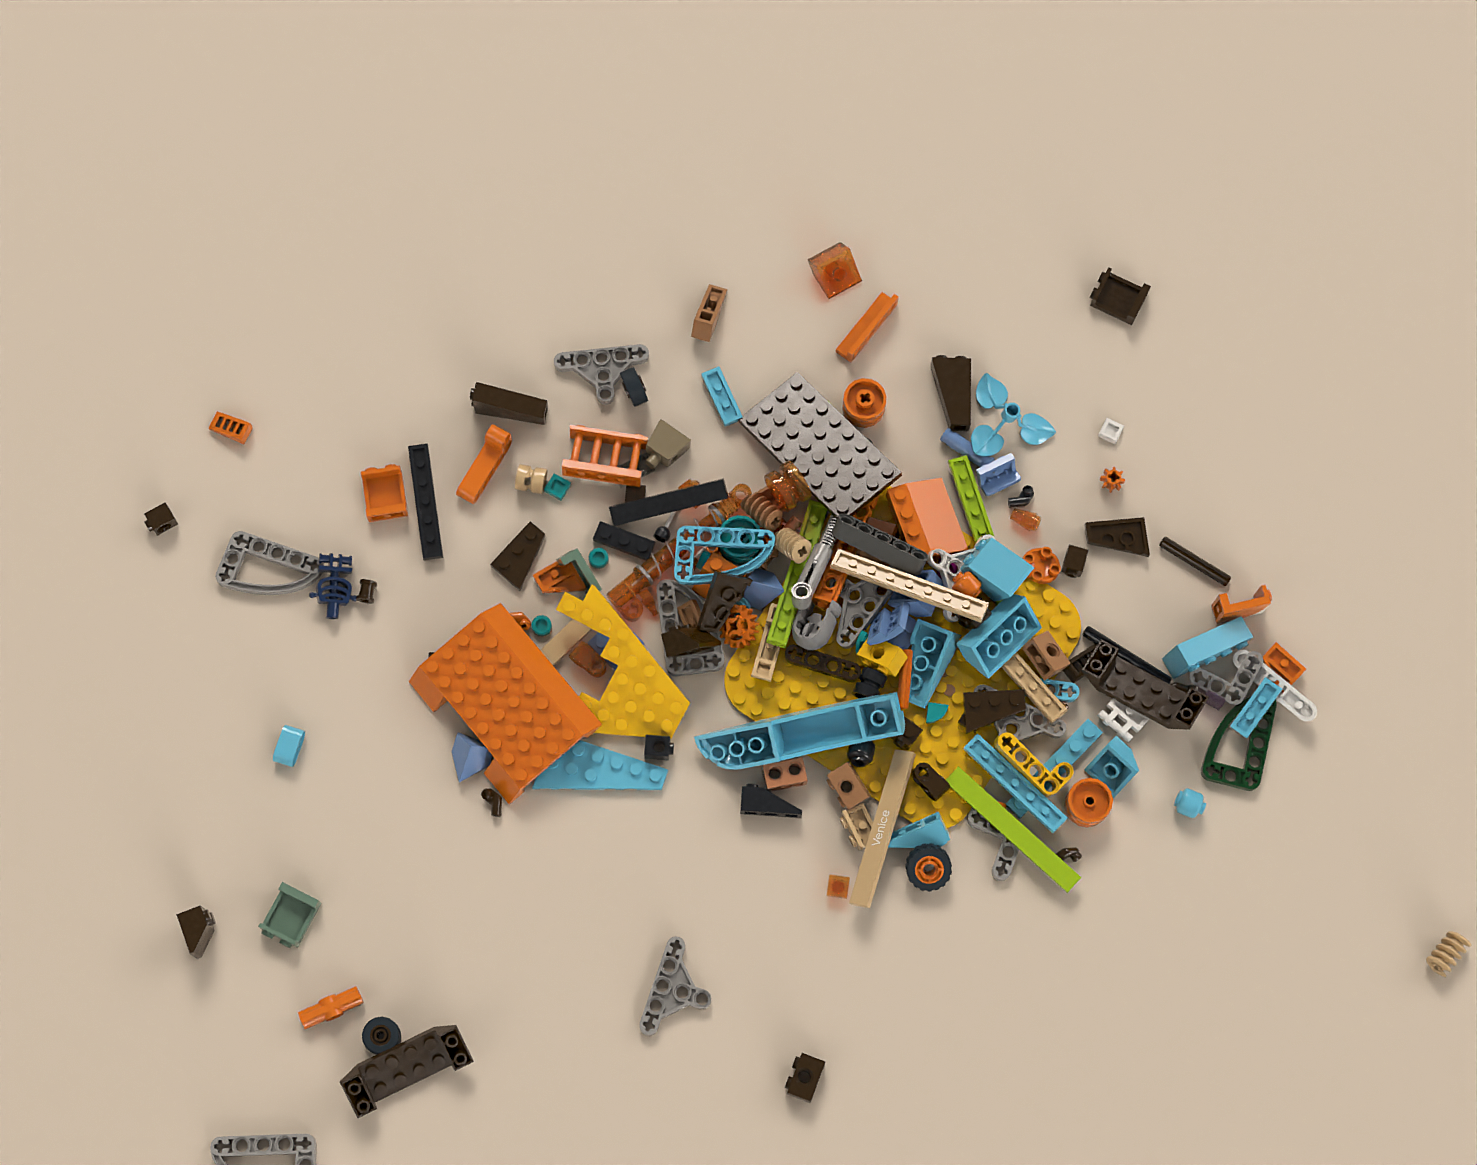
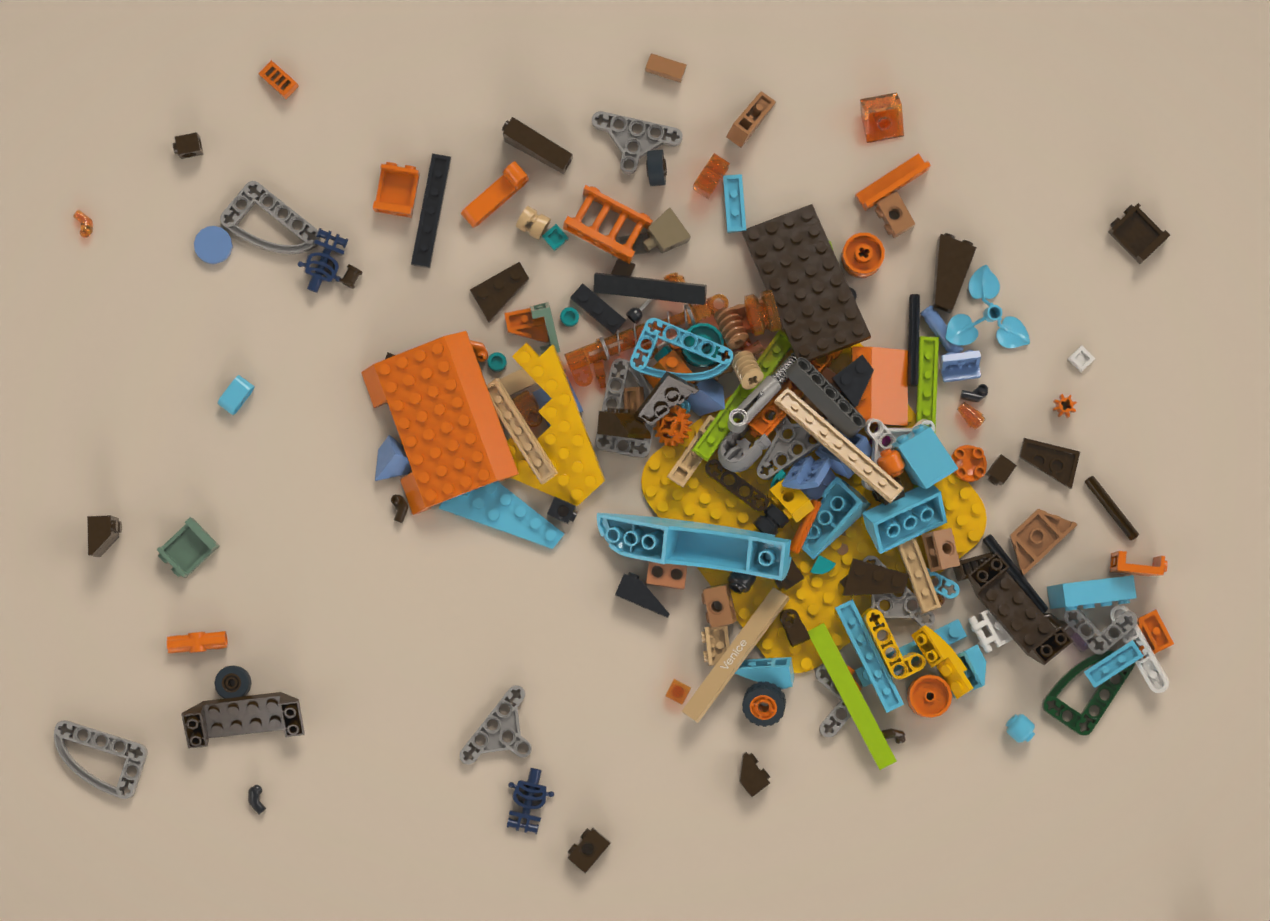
camera: 20 degrees right, 10 degrees up
none -> clear orange arm [73,210,93,238]
none -> medium blue tile [194,226,233,264]
none -> black arm [248,785,266,815]
none -> tan tile [487,378,558,484]
none -> dark blue torso [507,768,554,834]
none -> medium nougat slope [645,53,687,83]
none -> clear orange brick [693,153,730,199]
none -> dark brown slope [739,752,770,797]
none -> black wing [831,355,874,408]
none -> medium nougat brick [875,191,915,238]
none -> black axle [908,294,920,387]
none -> yellow slope [911,625,974,699]
none -> medium nougat wing [1009,509,1078,575]

